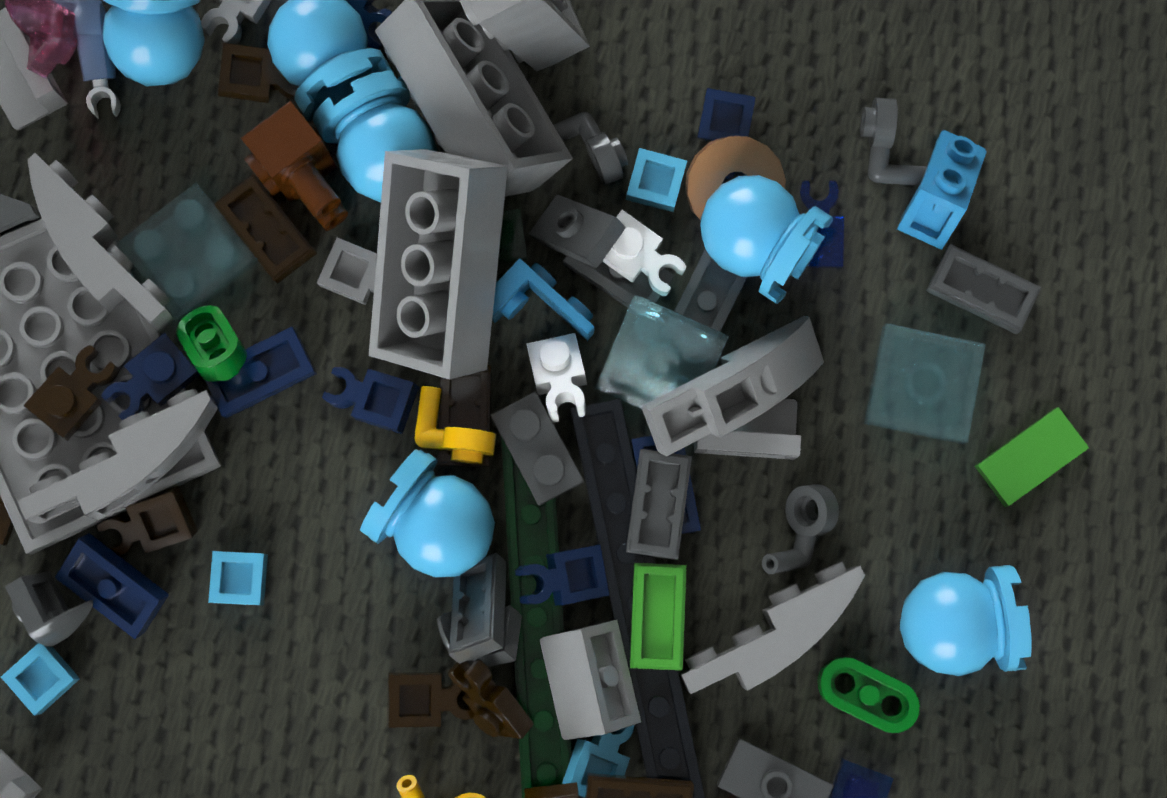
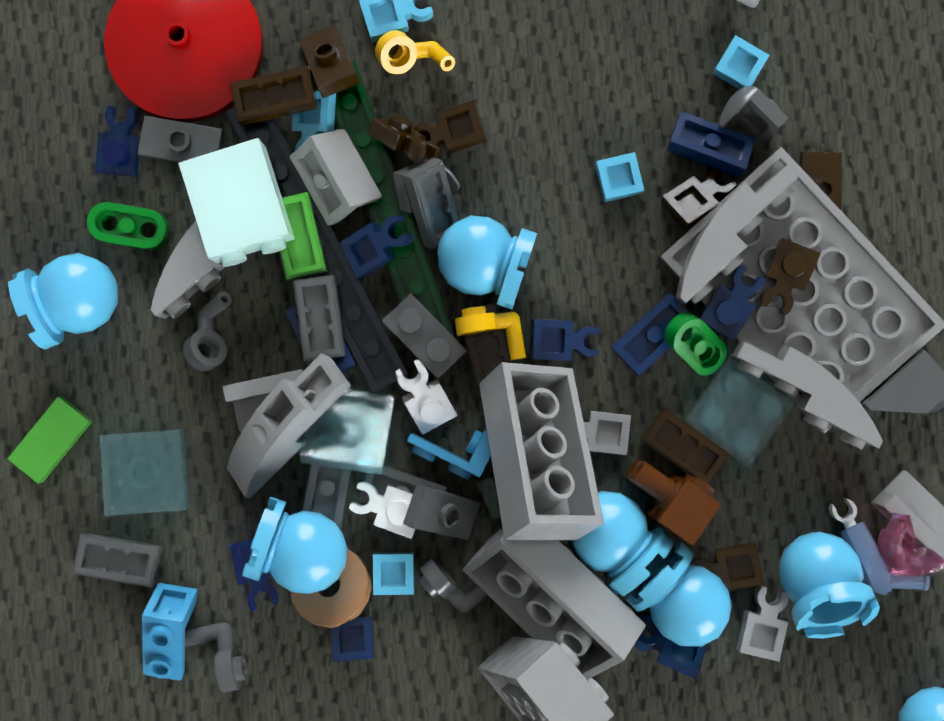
camera: 165 degrees right, 5 degrees up
none -> light aqua brick [178,138,295,267]

